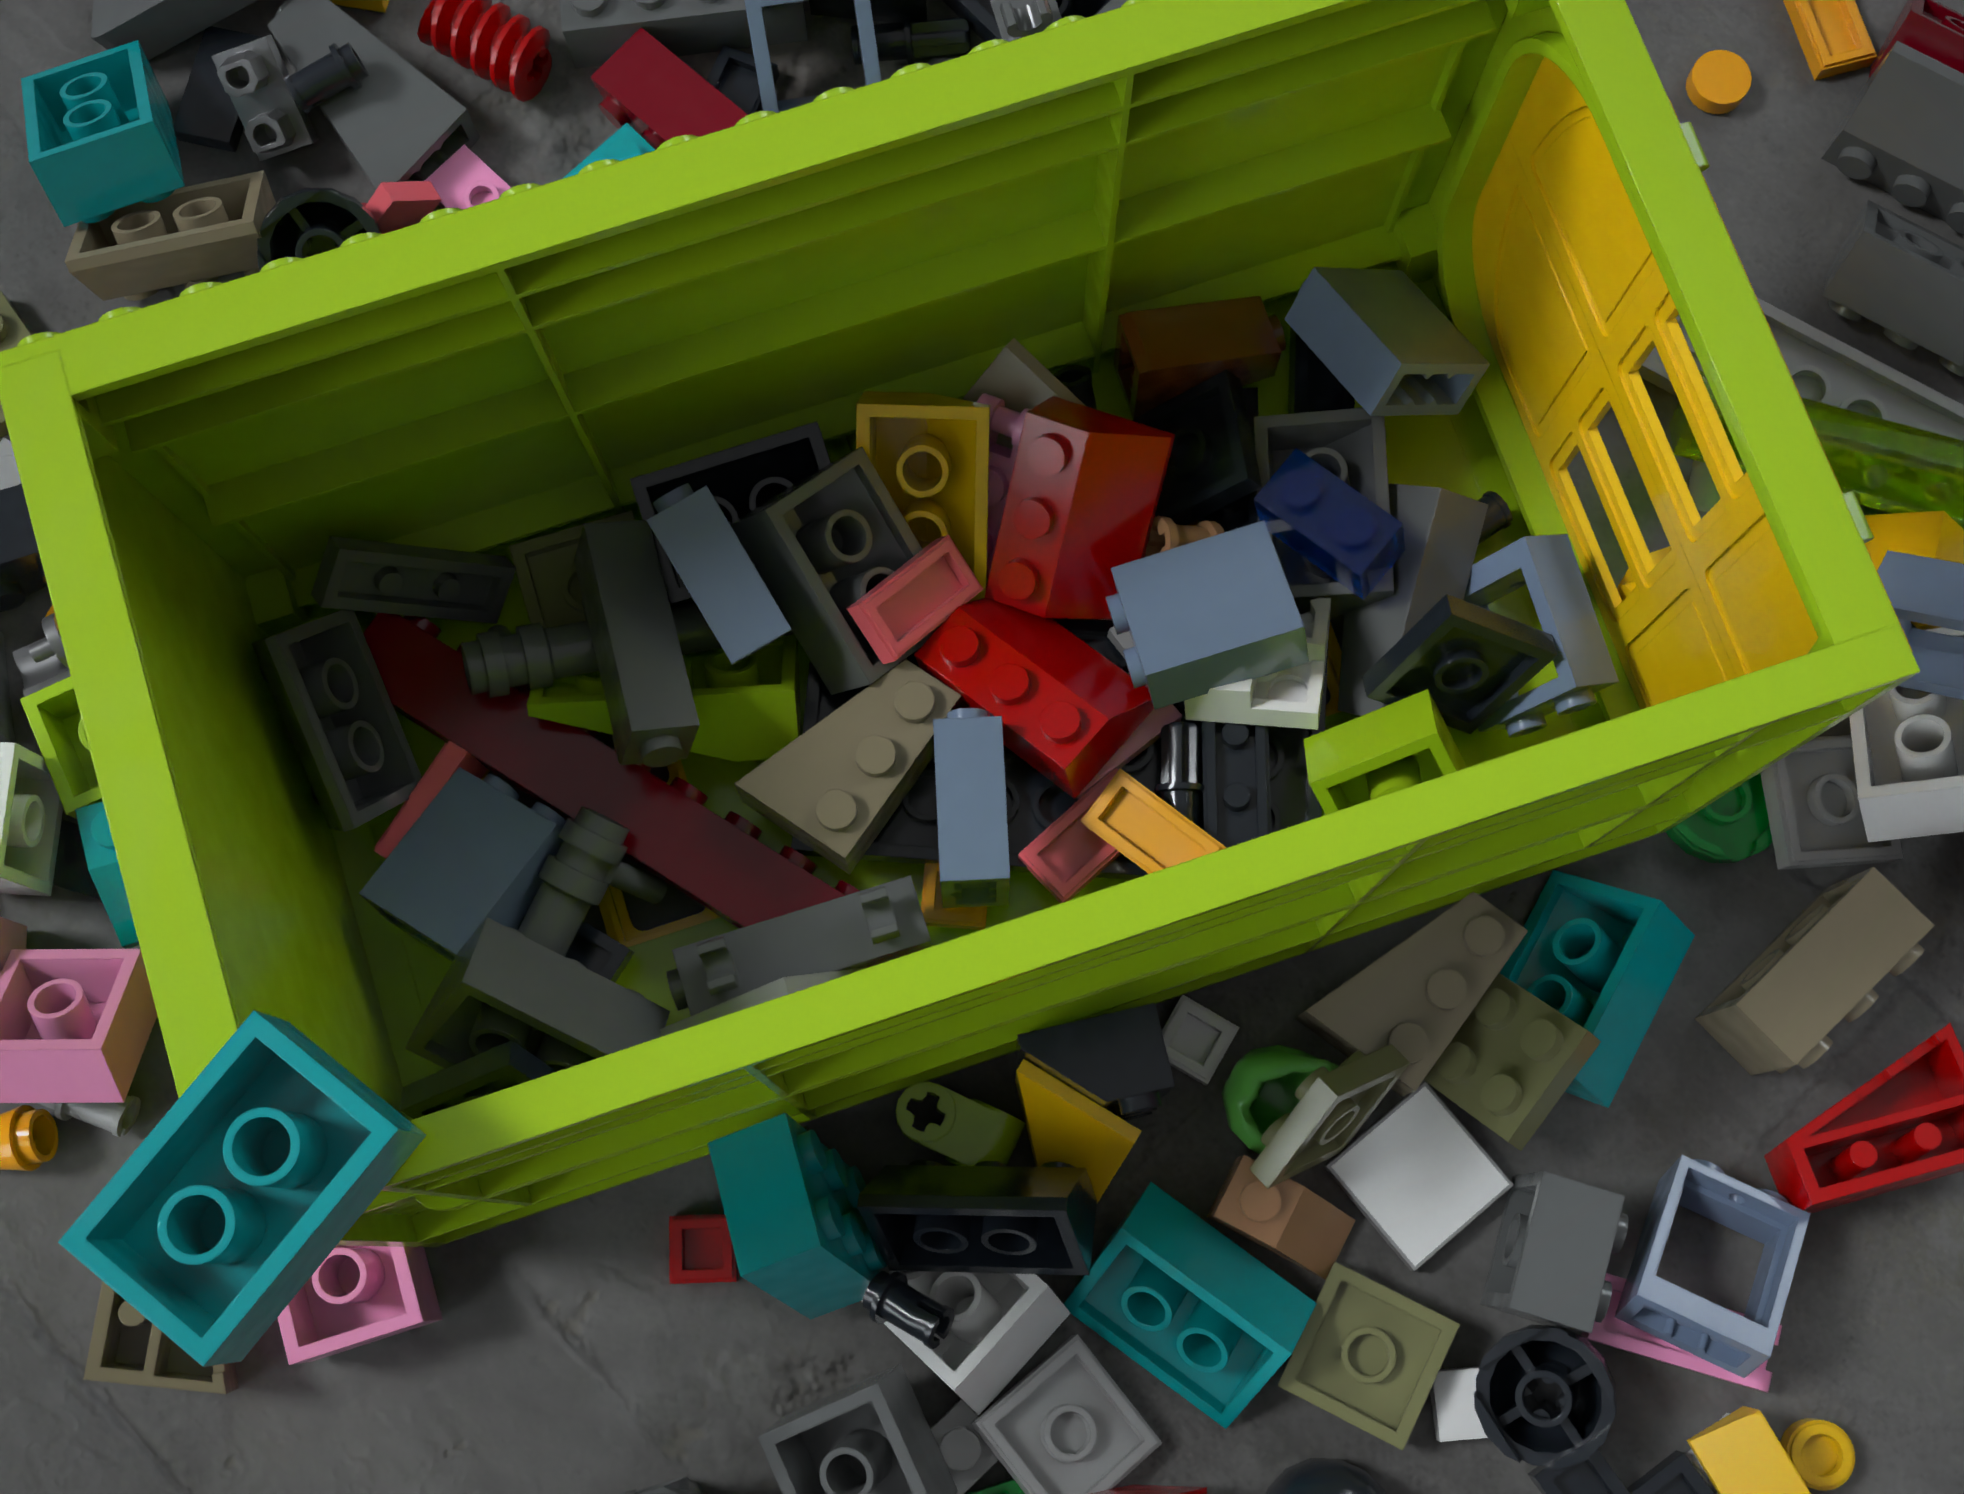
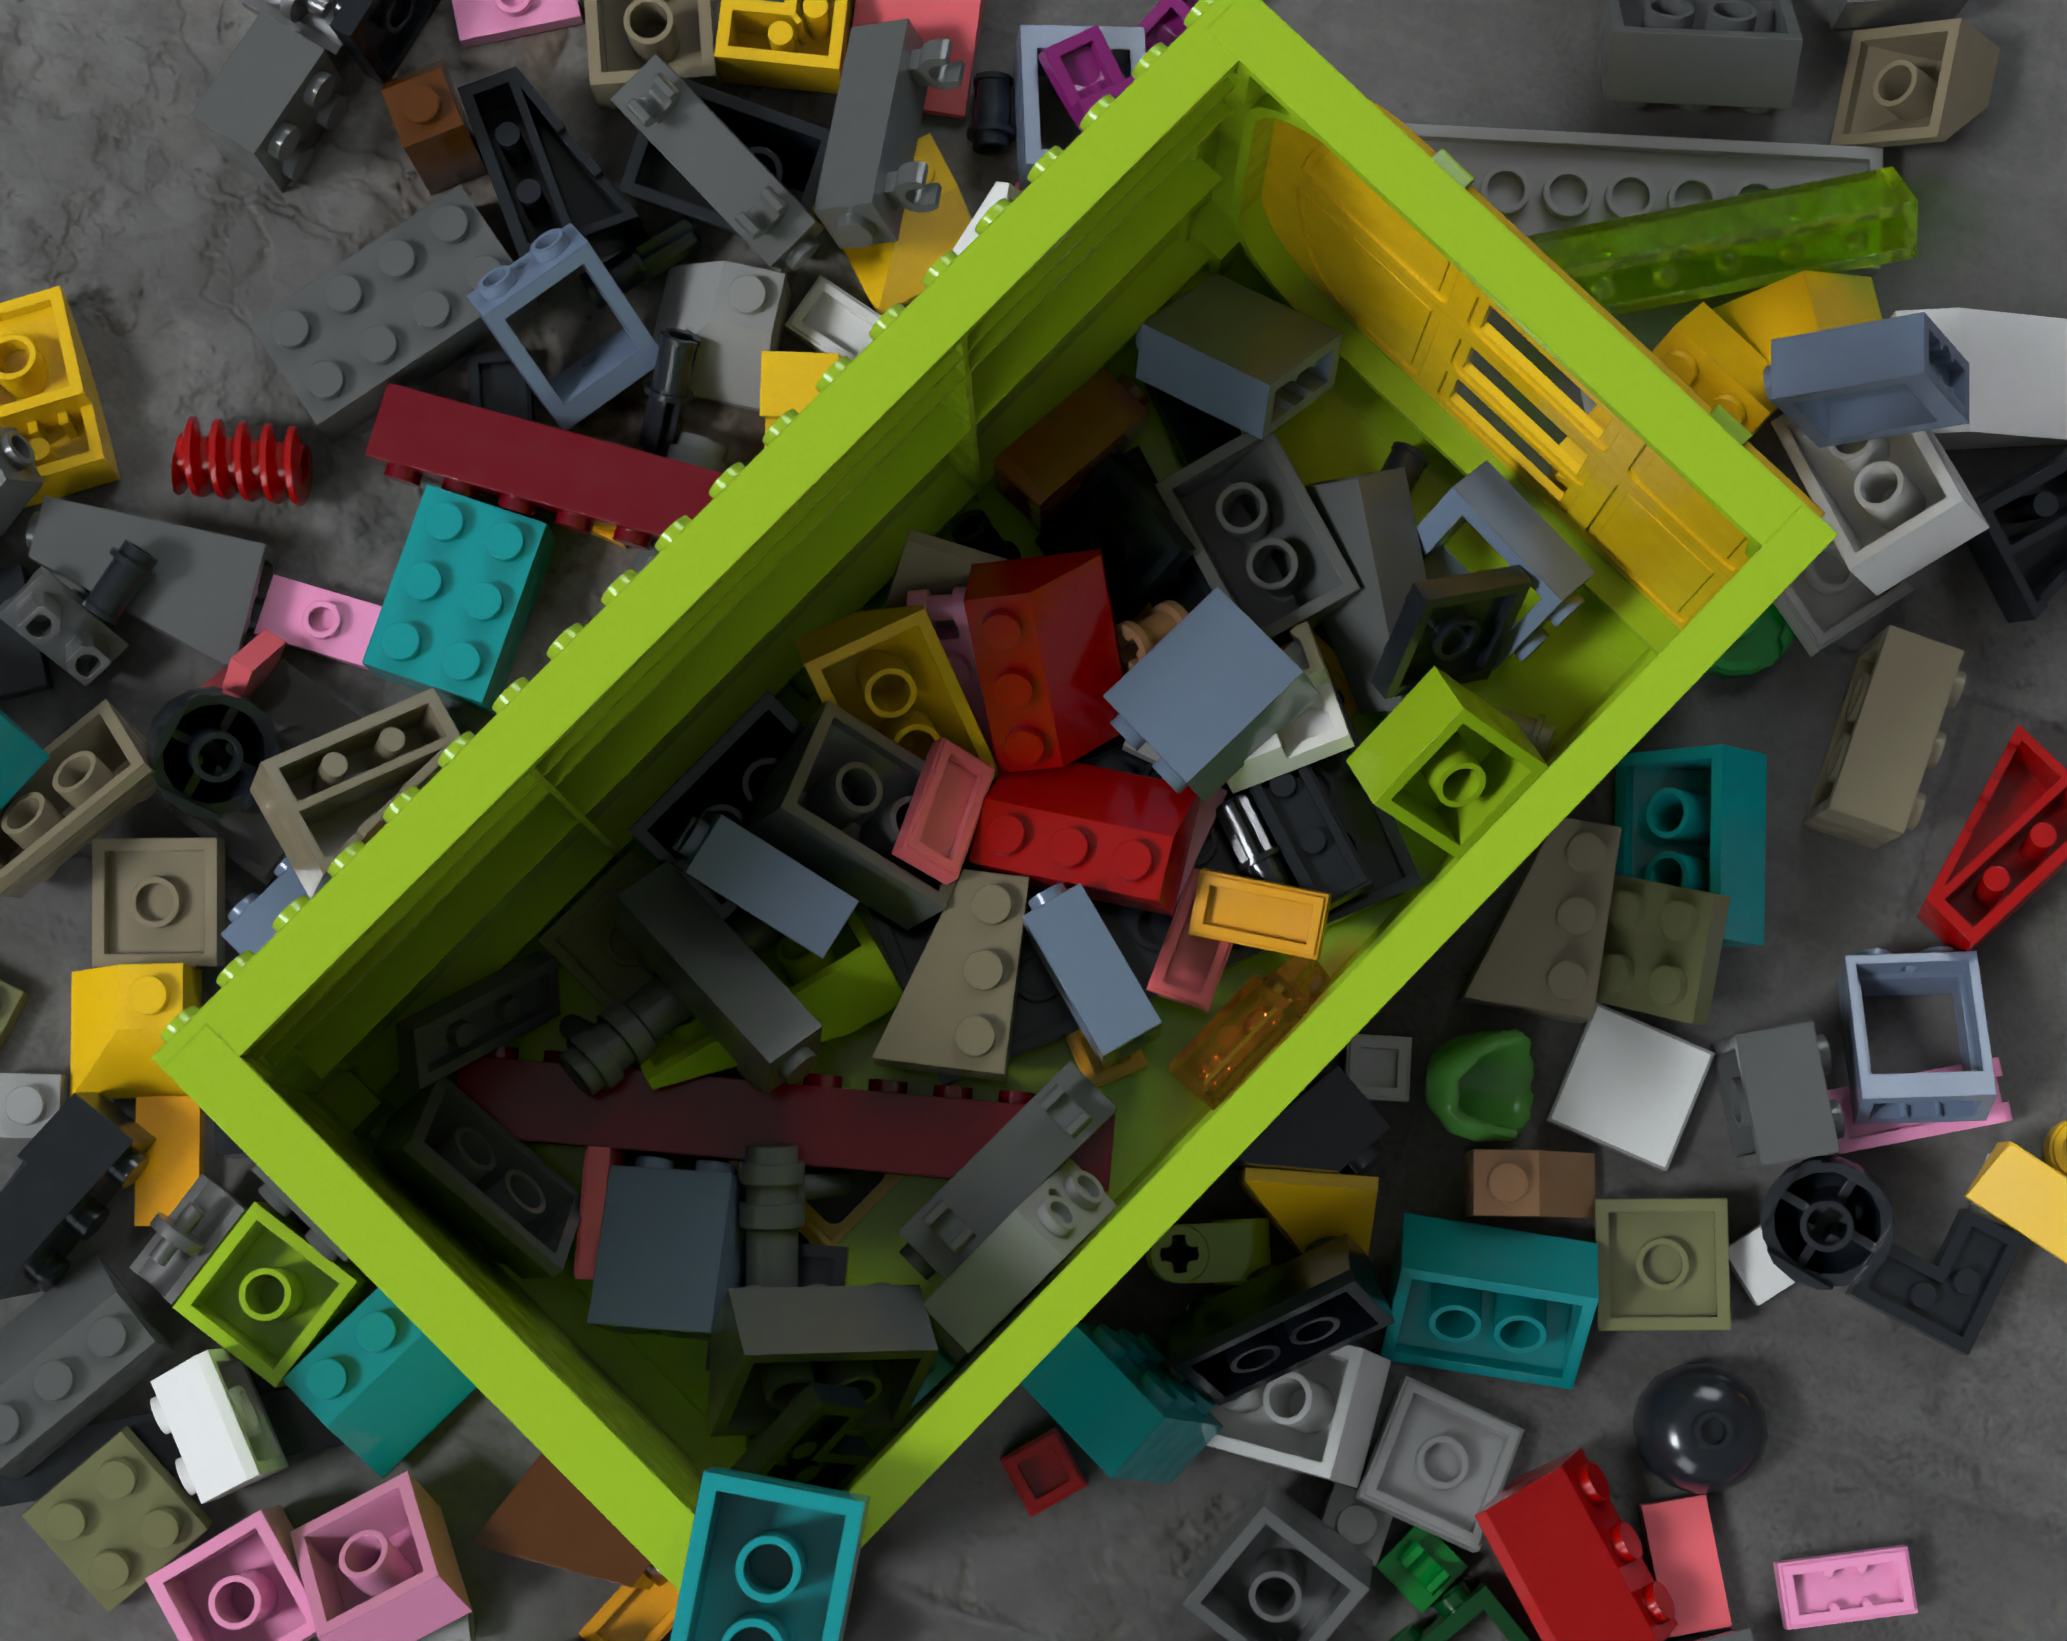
camera: 25 degrees left, 5 degrees up
black pin [863,1271,955,1349] -> none
olive plate [1249,1044,1410,1189] -> none
clear blue brick [1254,448,1405,600] -> none

